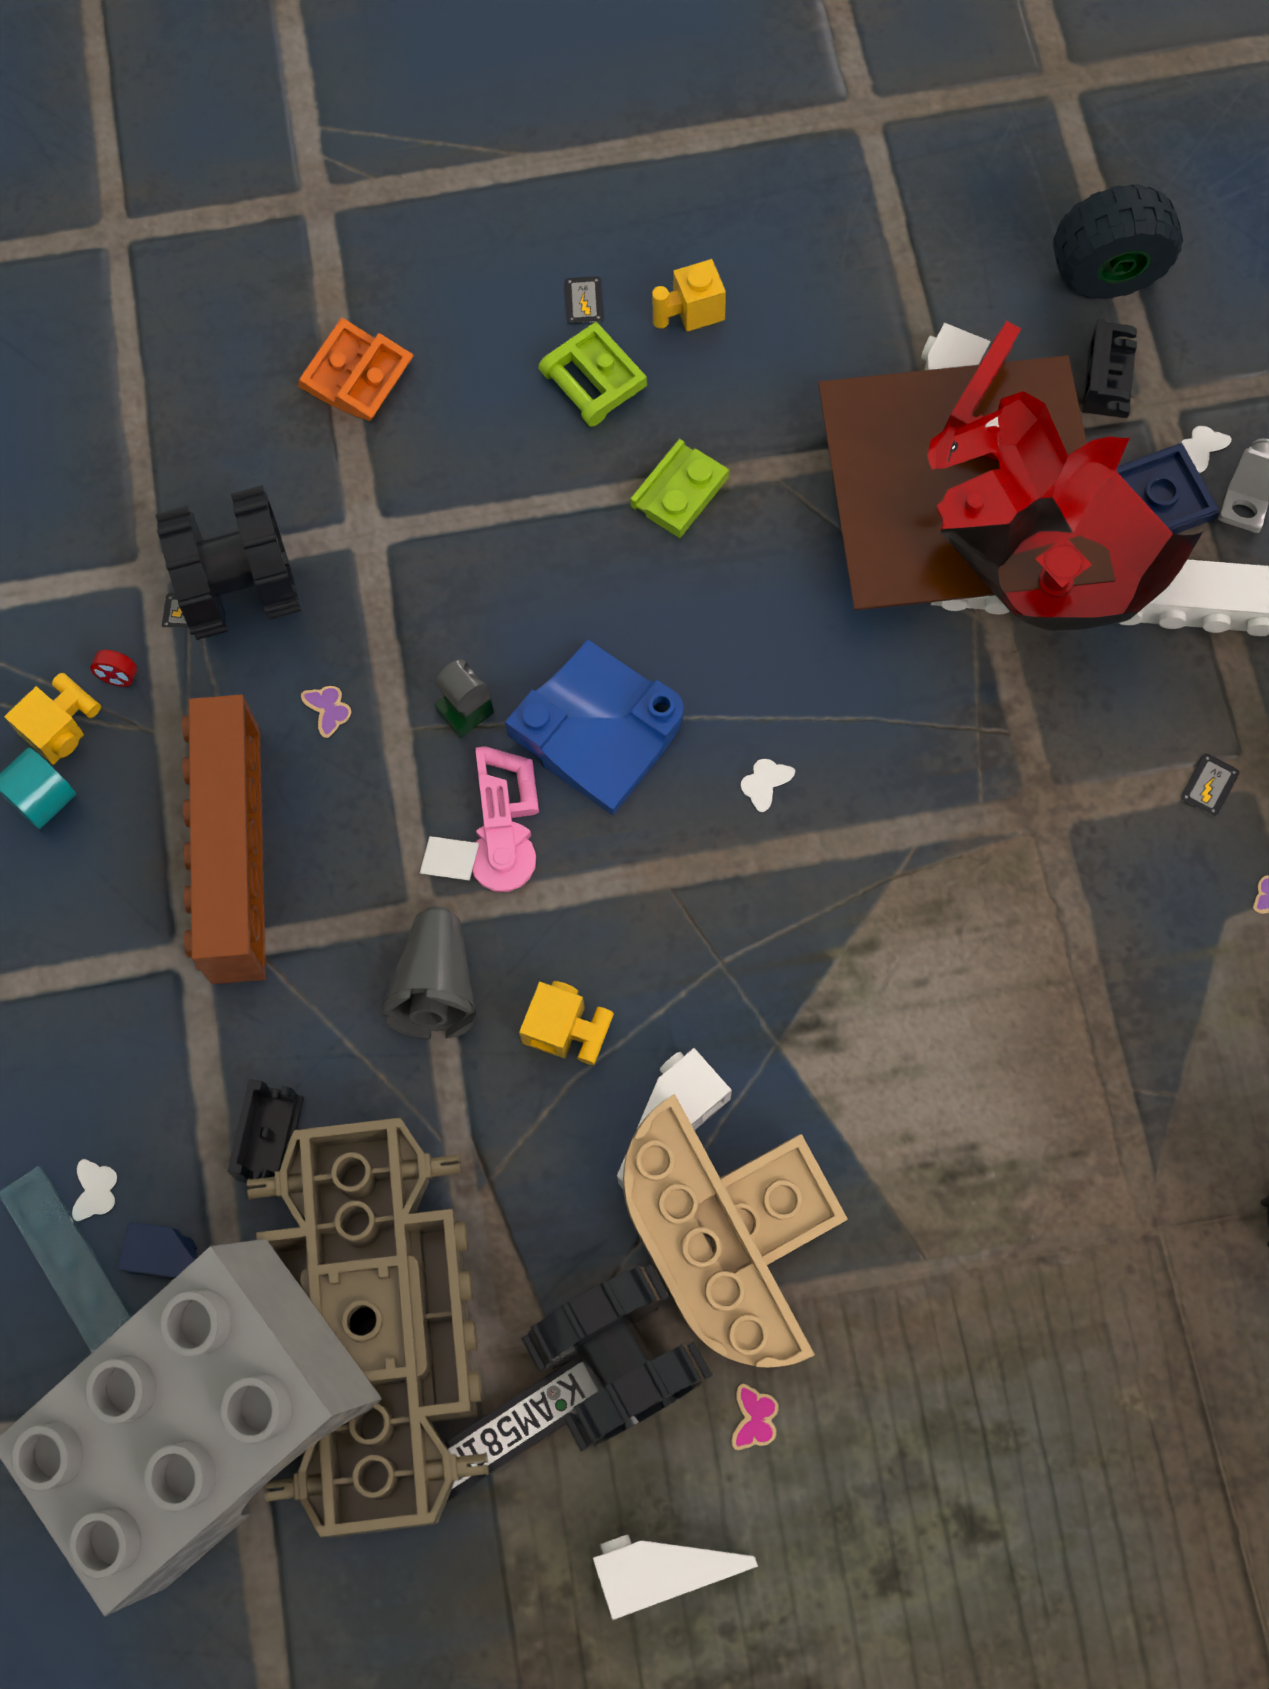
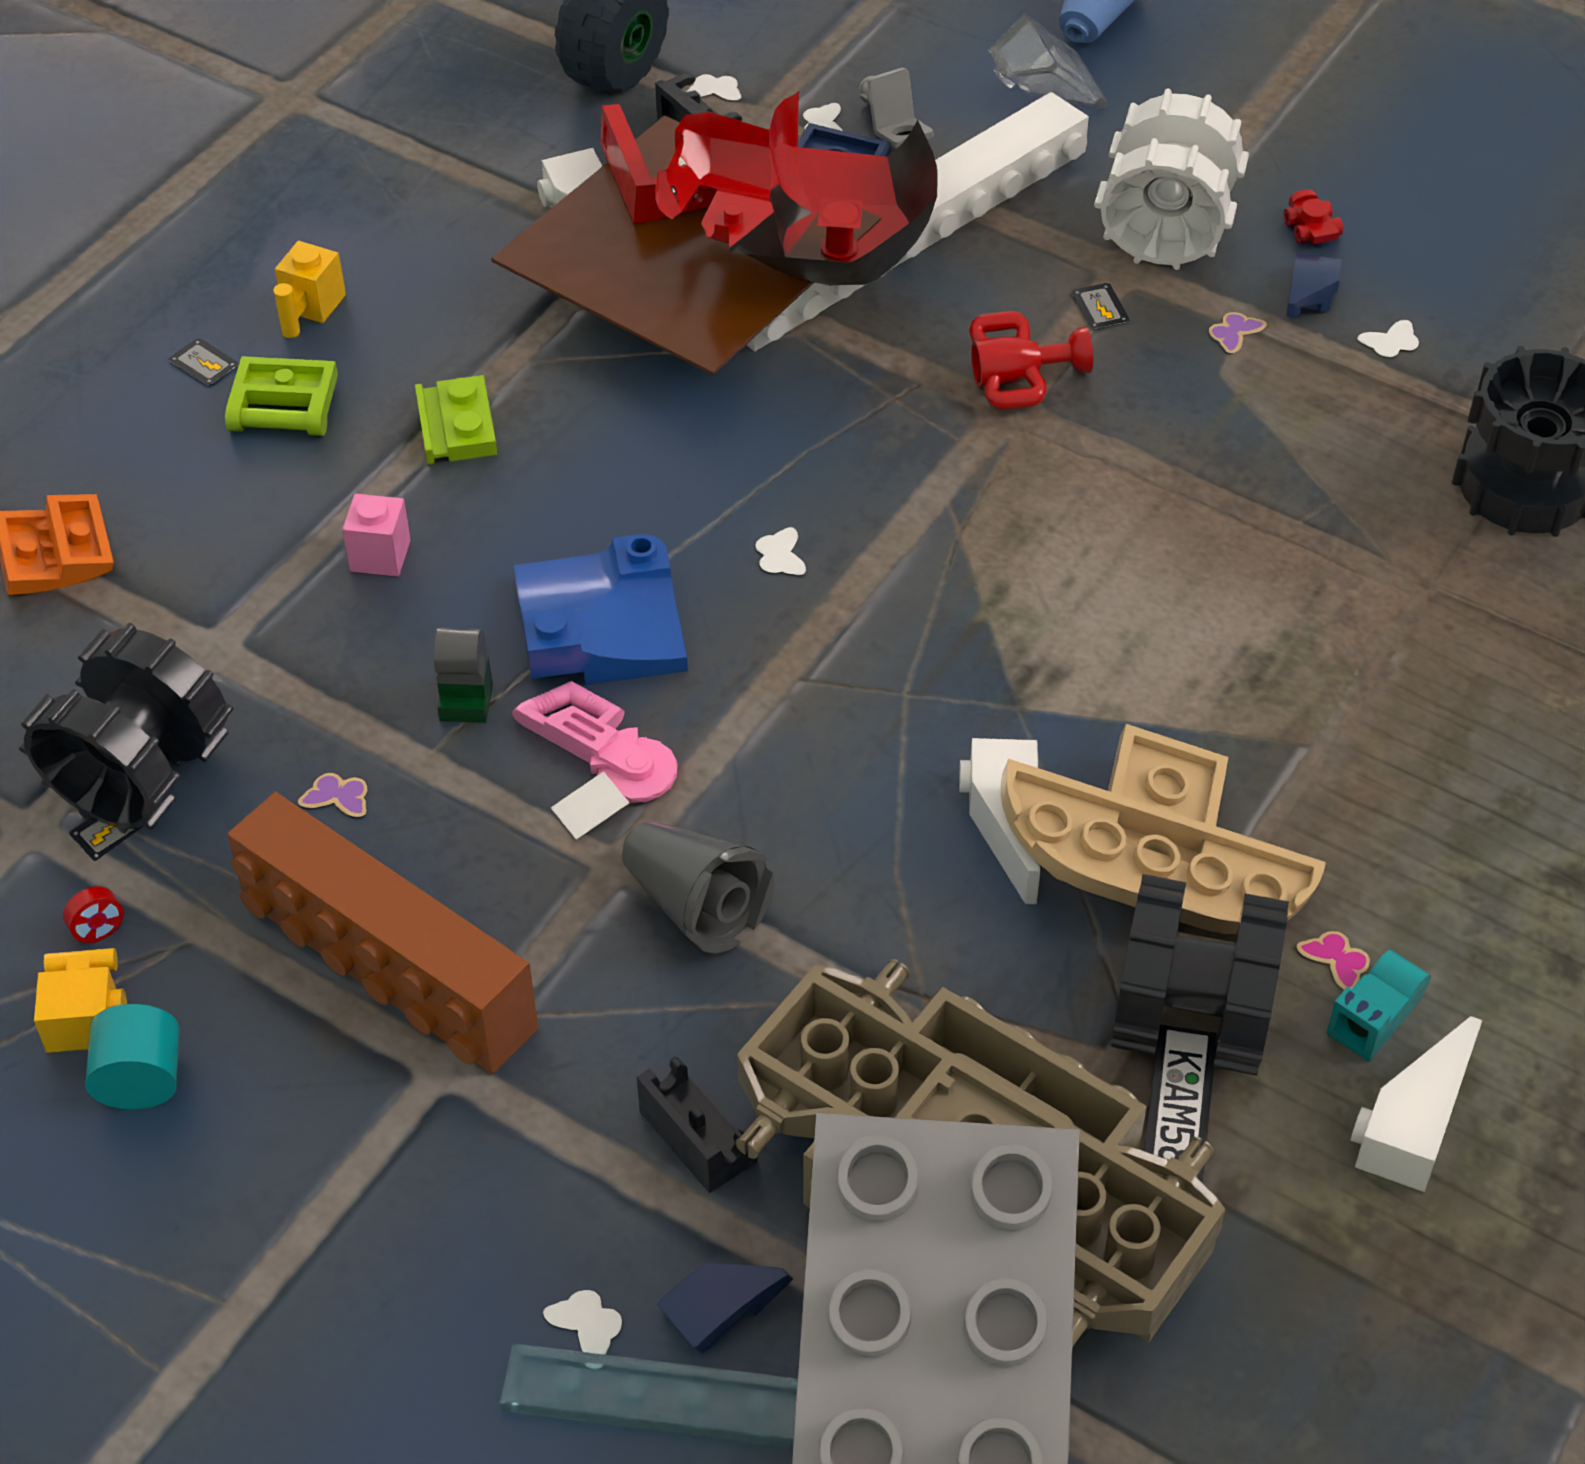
camera: 50 degrees left, 20 degrees down
yellow brick [519,981,614,1065] -> none
none -> bright pink brick [342,494,411,577]
none -> white sticker [686,74,741,101]
none -> red piece [969,311,1094,410]
none -> teal leg [1326,949,1431,1062]

